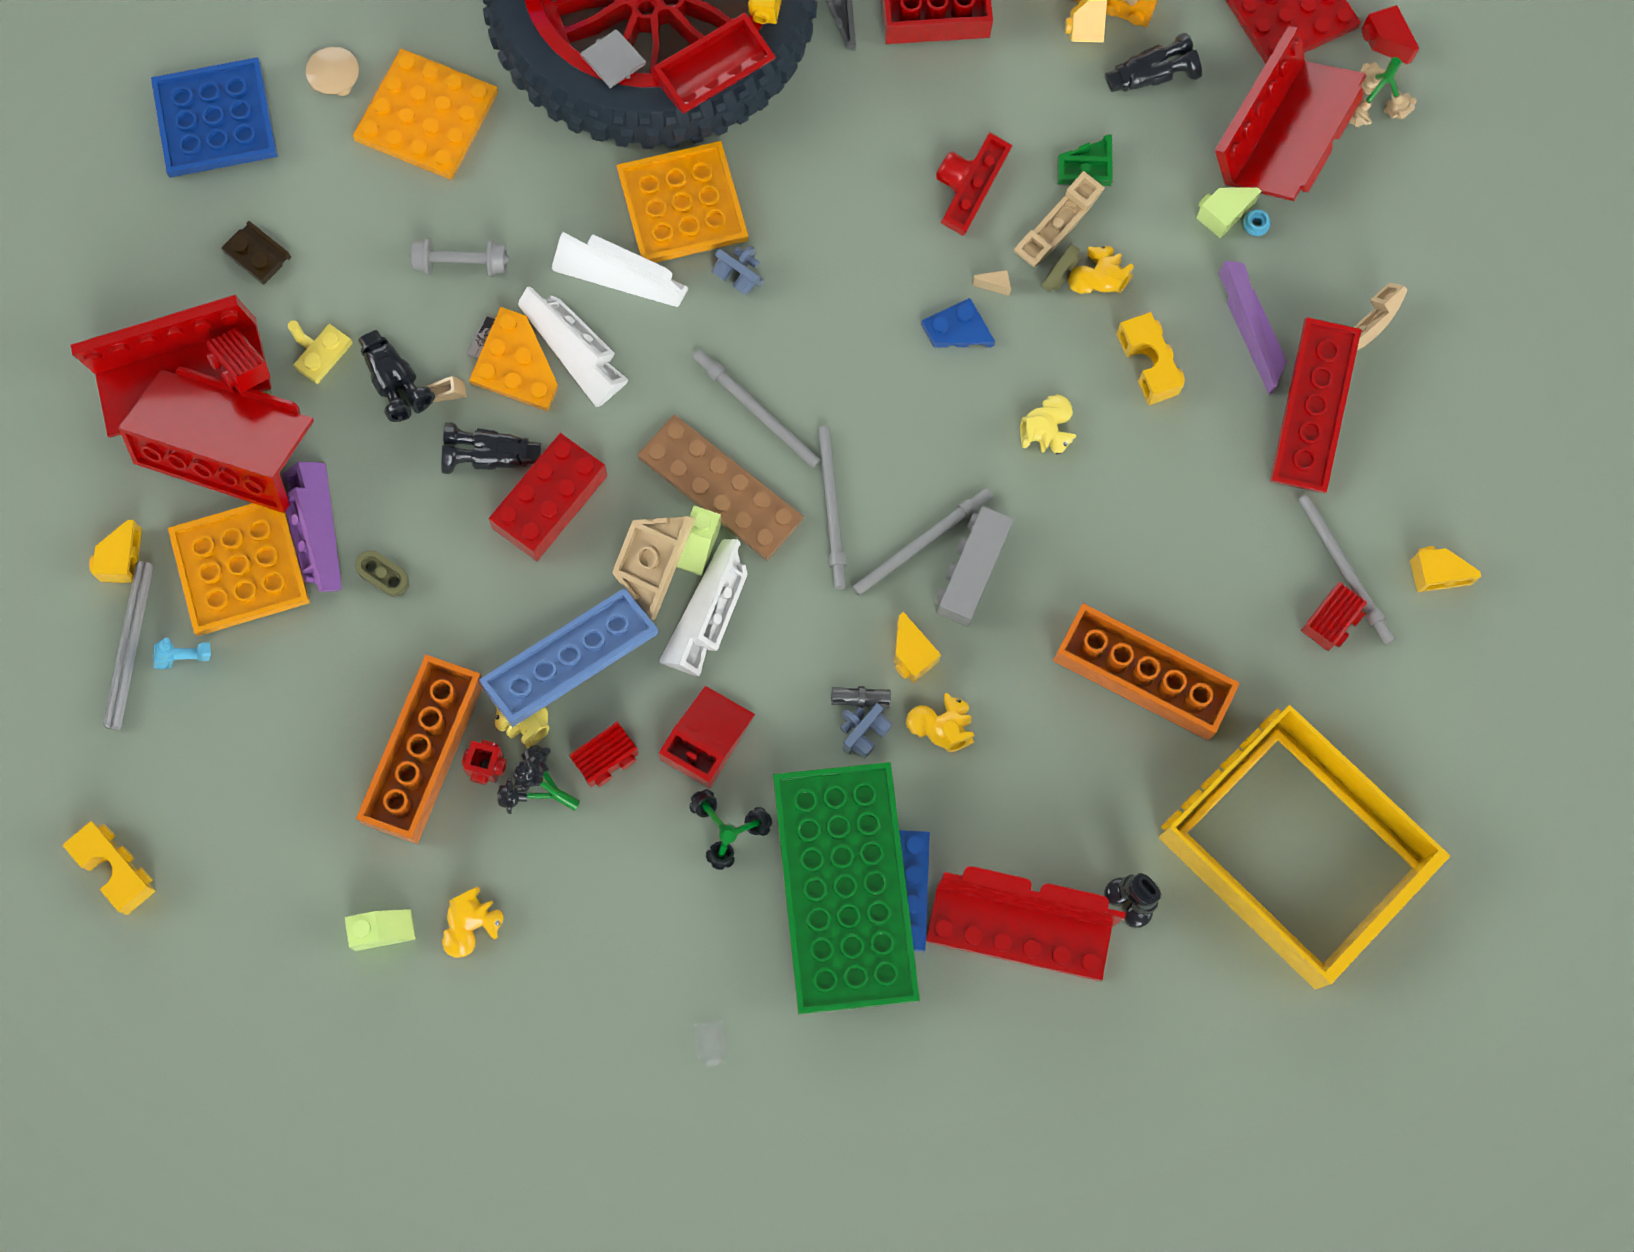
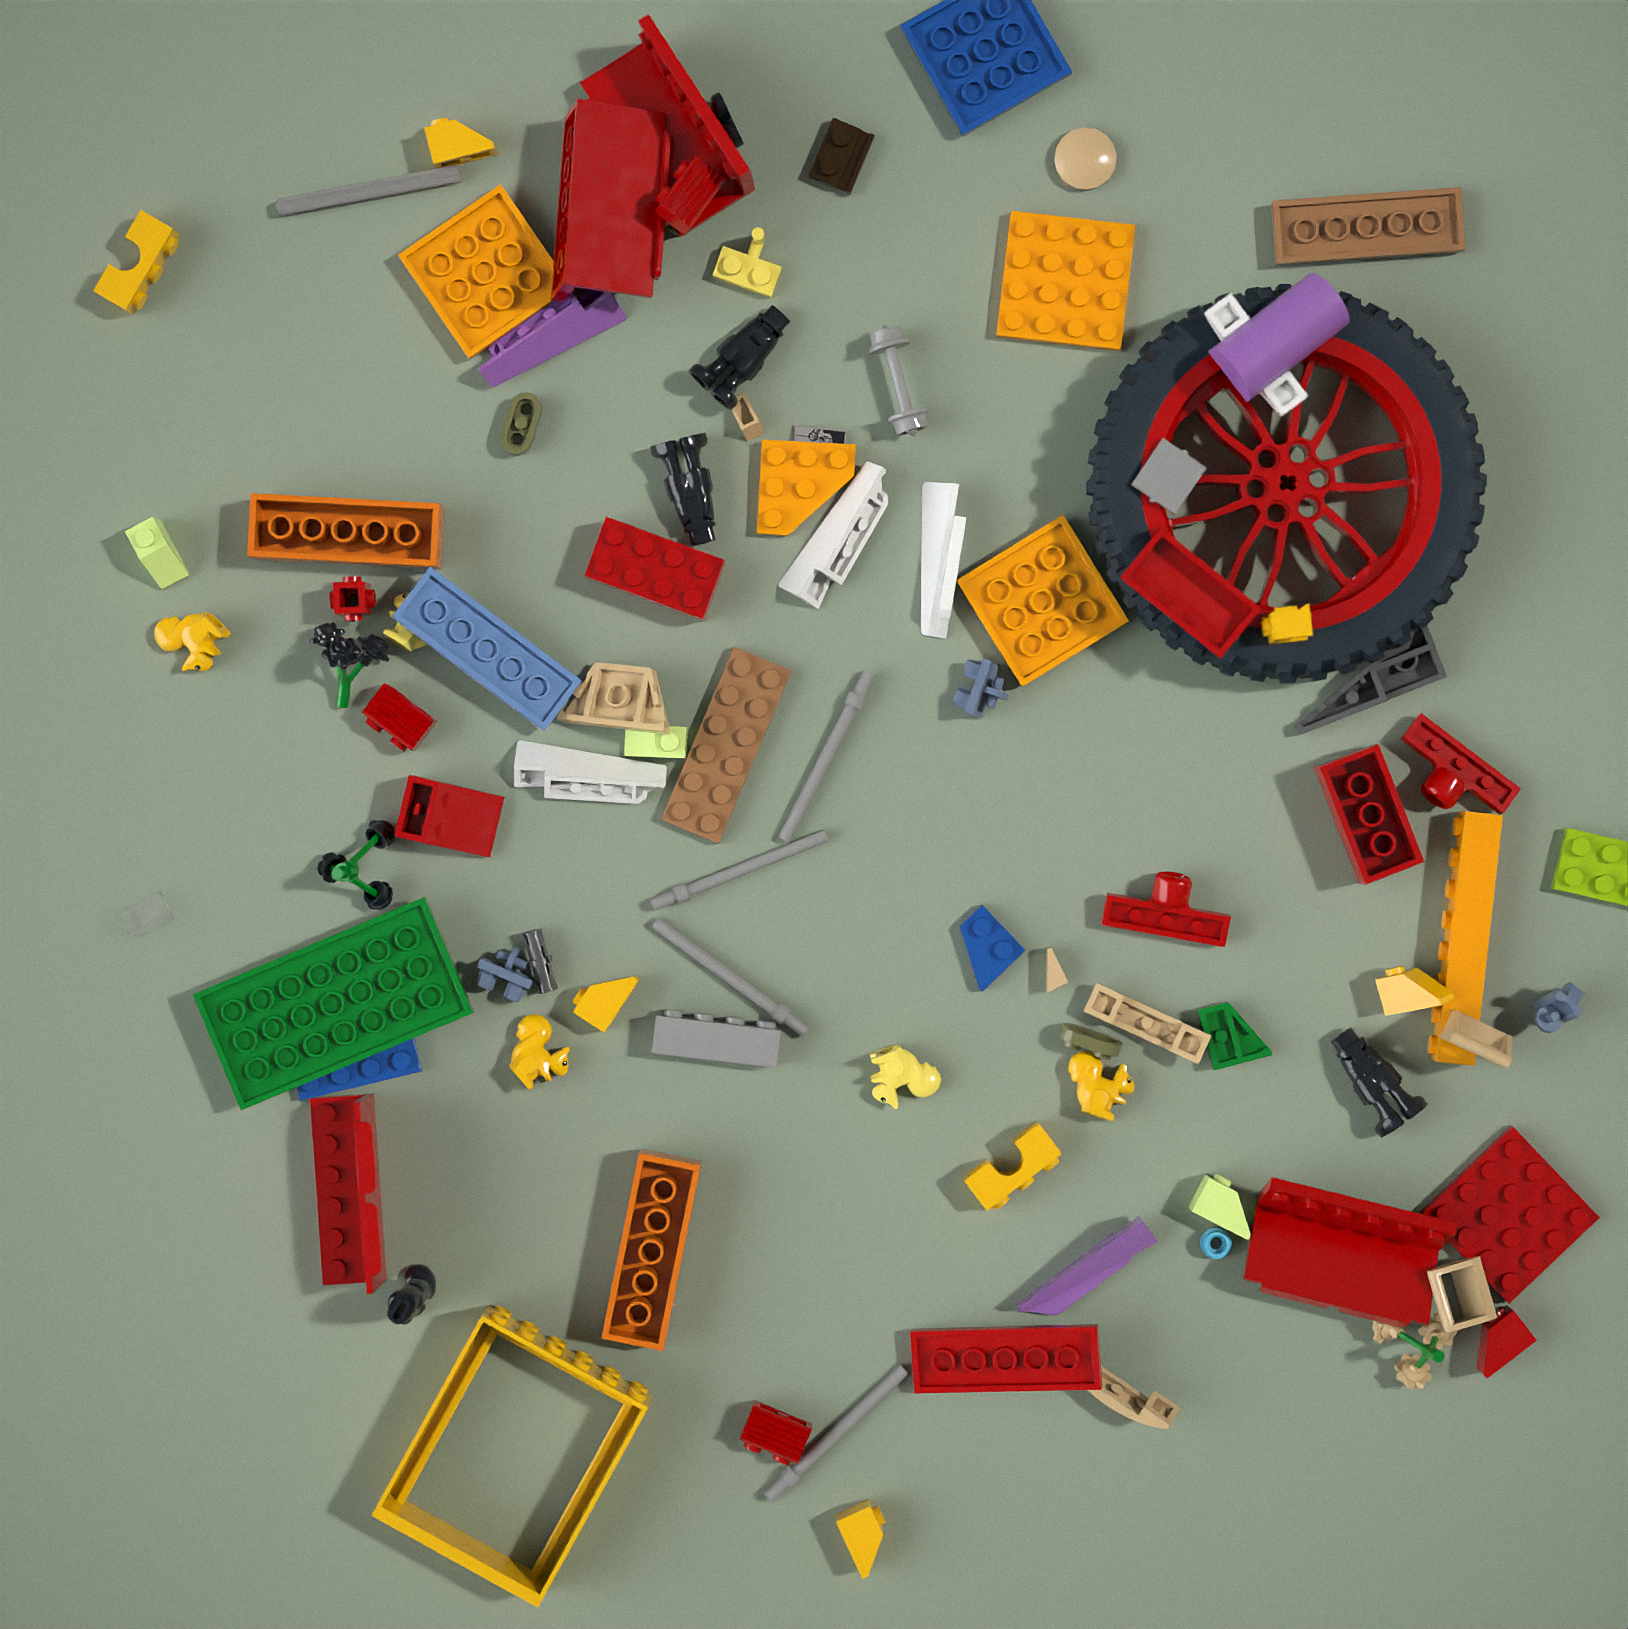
camera: 80 degrees right, 15 degrees up
medium azure piece [152,638,211,669] -> none
none -> tan tile [1426,1256,1497,1333]

